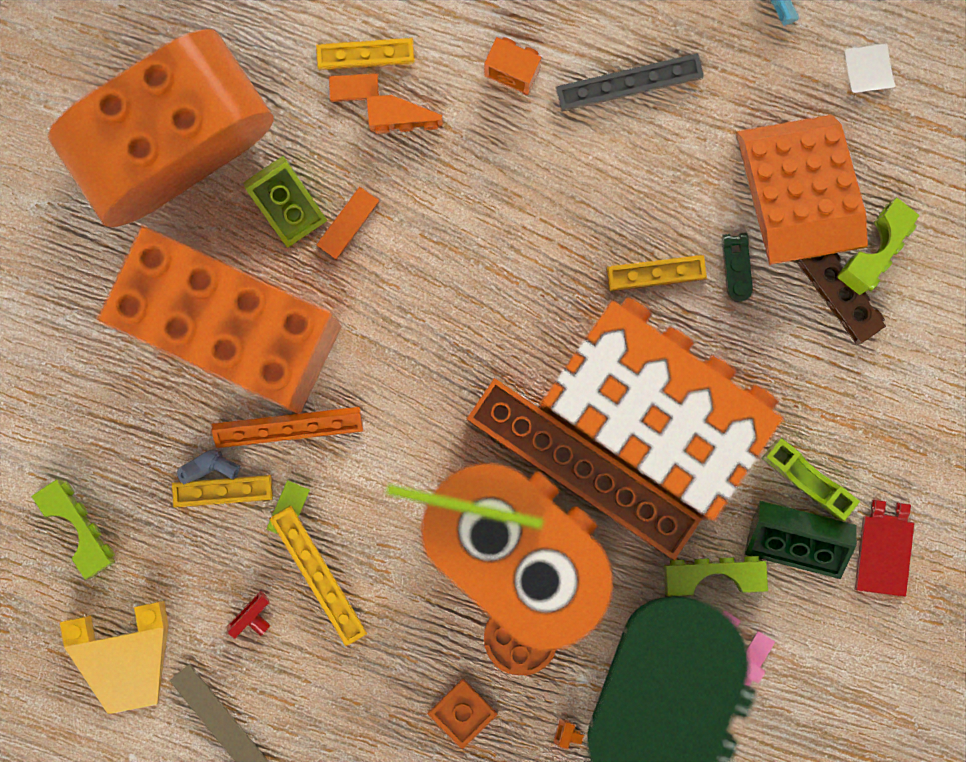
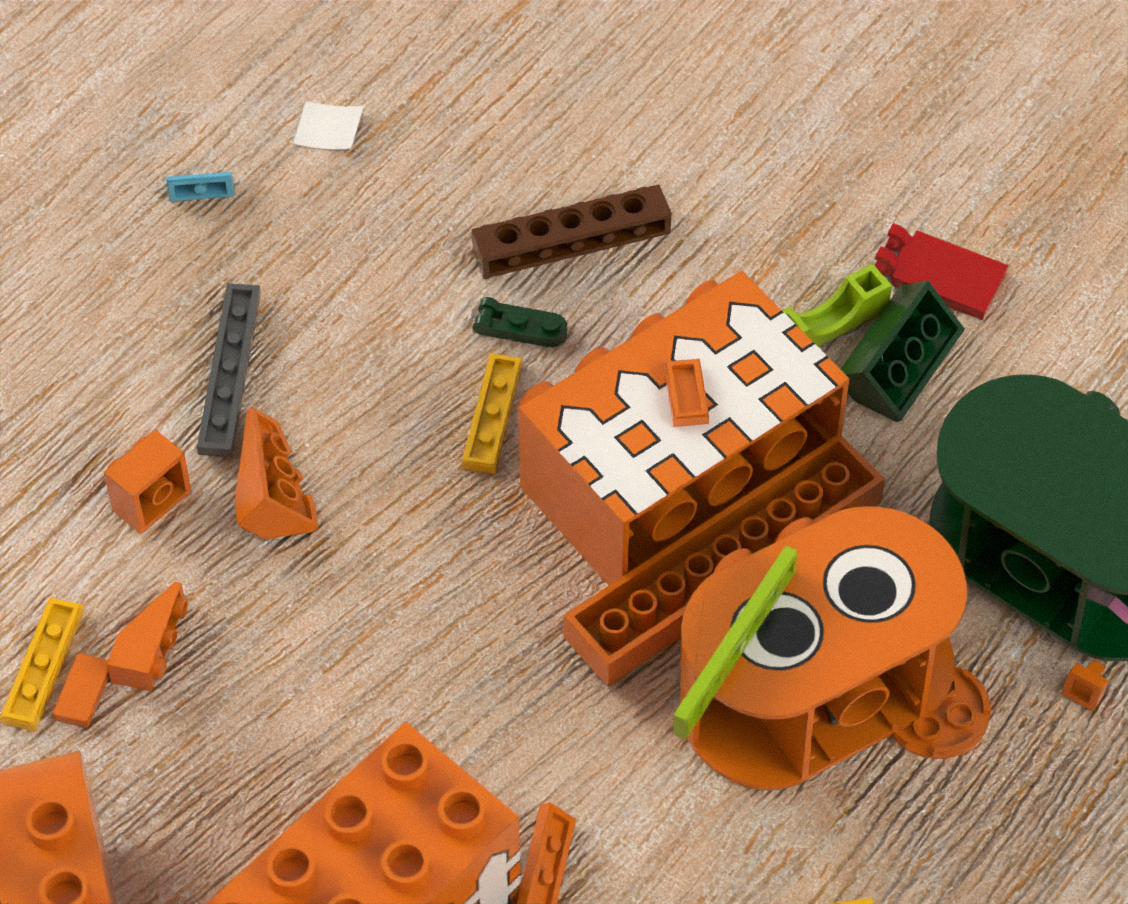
camera: 70 degrees left, 30 degrees down
lime slope [243,155,328,248] -> none
orange tile [316,186,380,261] -> none
orange tile [427,678,498,750] -> none
lime arch [664,556,768,596] -> none
orange slope [736,115,868,265] -> none
lime arch [837,197,920,295] -> none
none -> orange wedge [235,406,319,539]
none -> orange tile [664,358,709,427]

